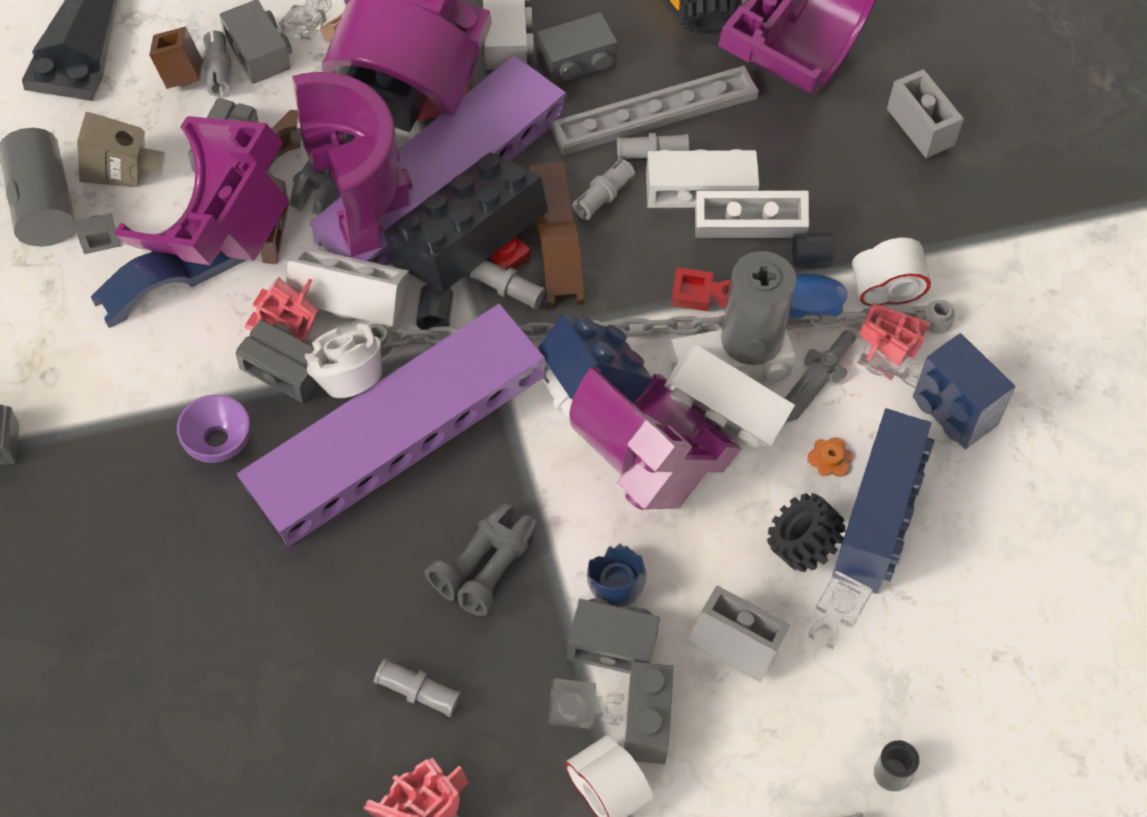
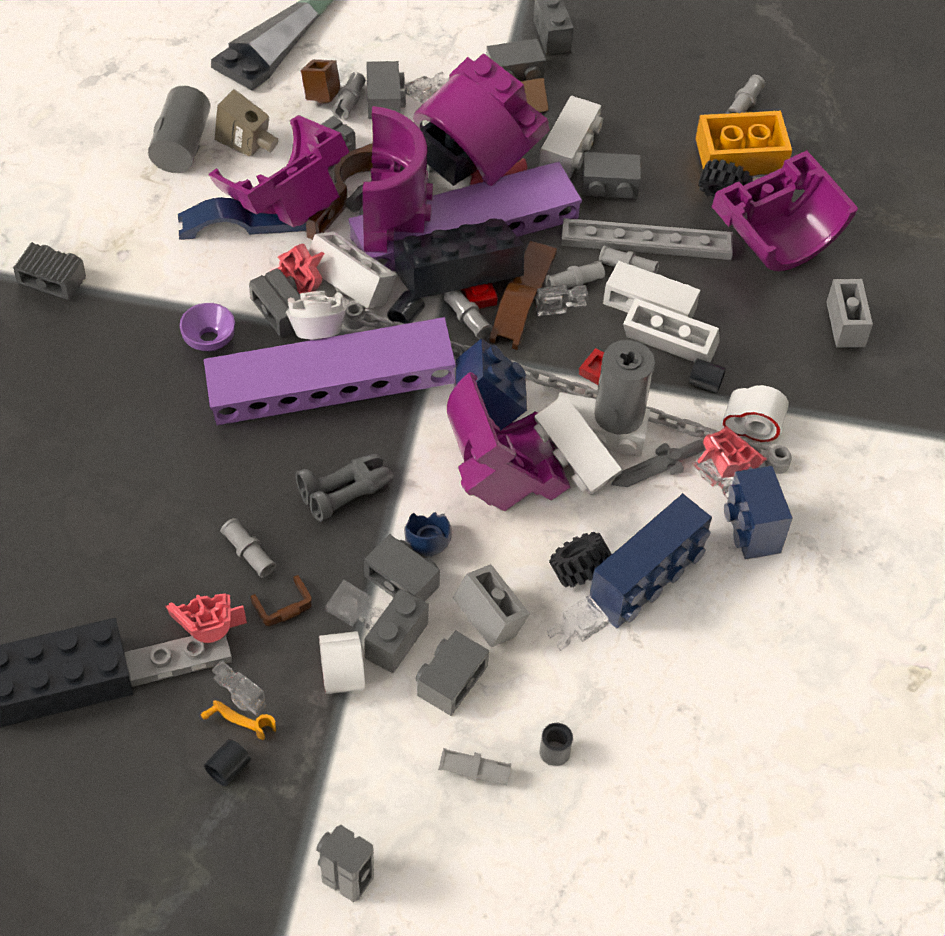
camera: 25 degrees right, 5 degrees down
dark grey plate [74,213,121,254] -> none
blue dish [789,274,848,318] -> none
orange plant [807,437,853,477] -> none
none -> reddish brown piece [250,575,312,626]
none -> dark grey brick [415,630,489,716]
none -> clear plate [535,285,588,316]

